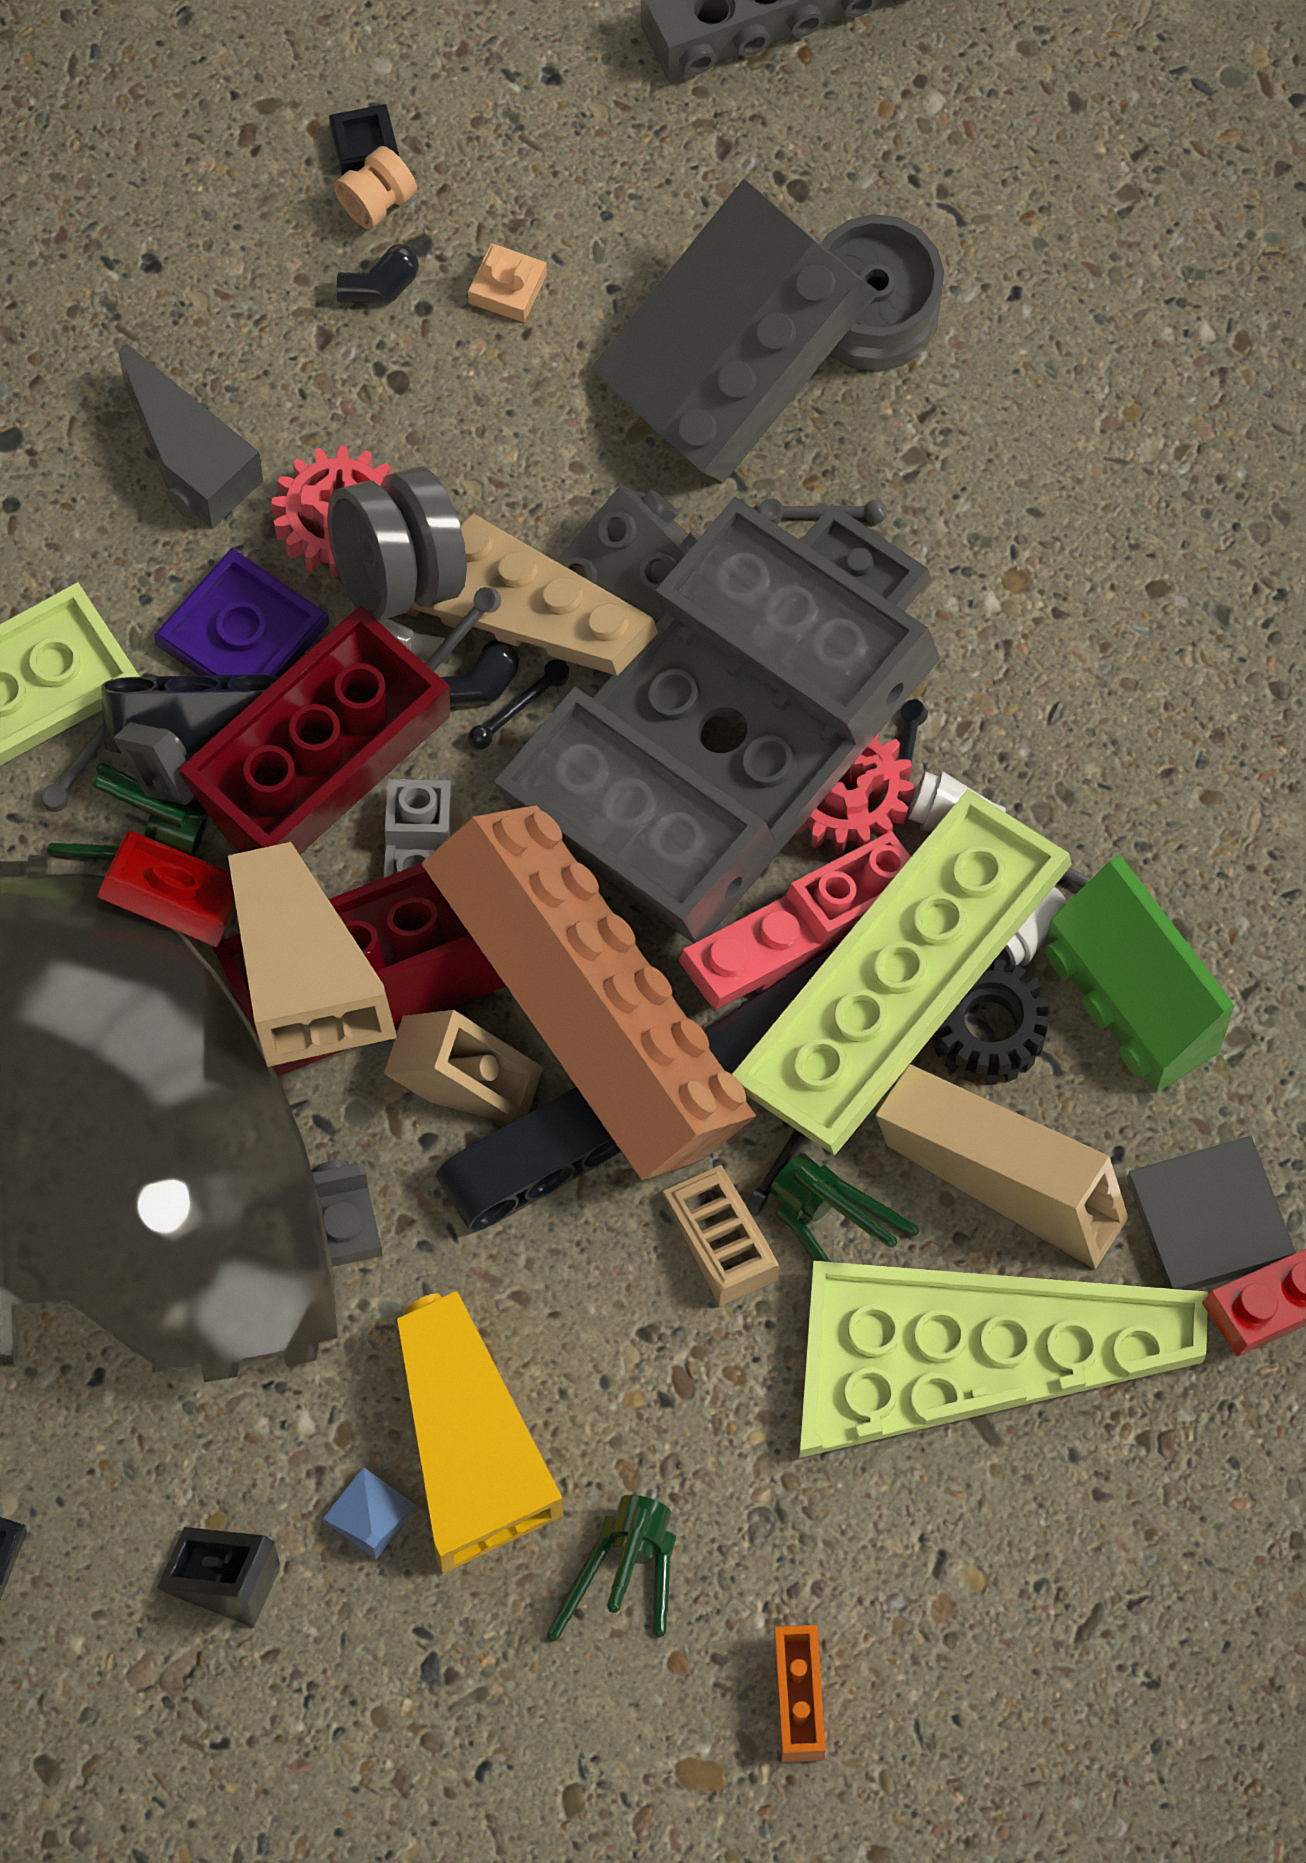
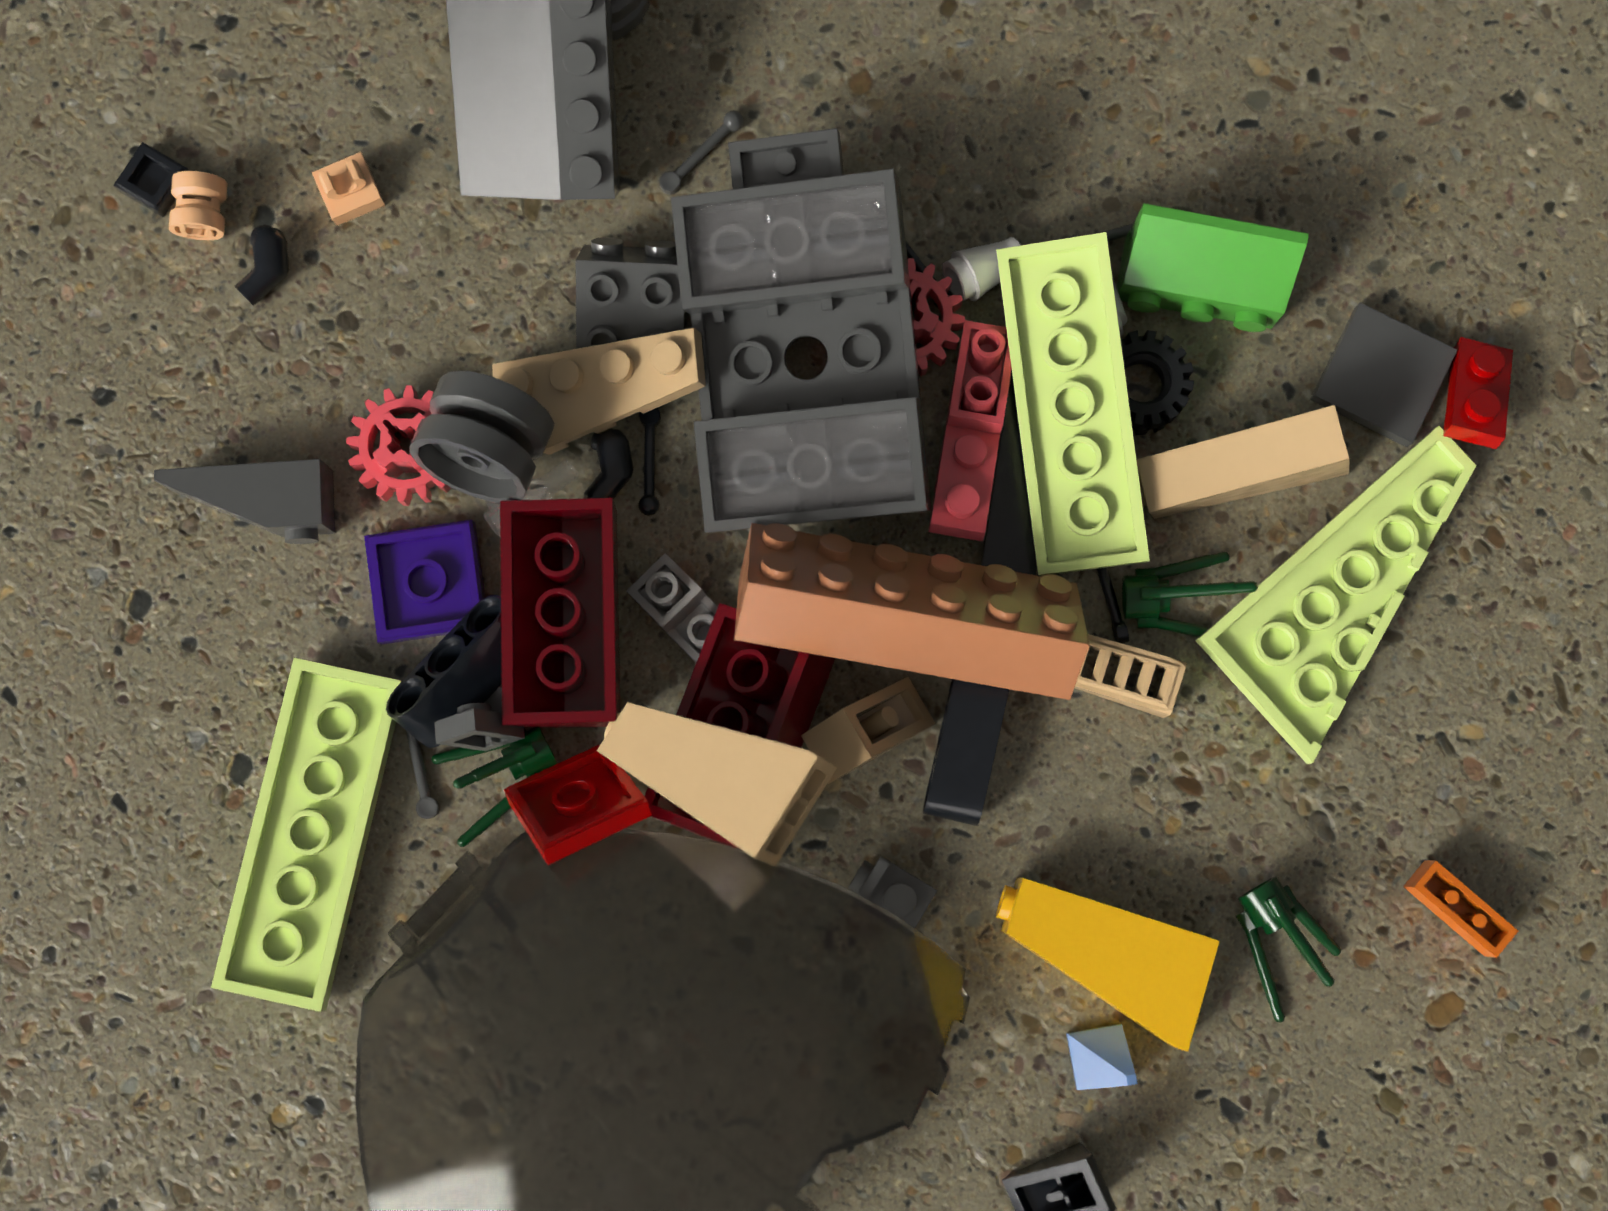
camera: 45 degrees left, 15 degrees up
dark grey hinge [425,587,501,671] -> none

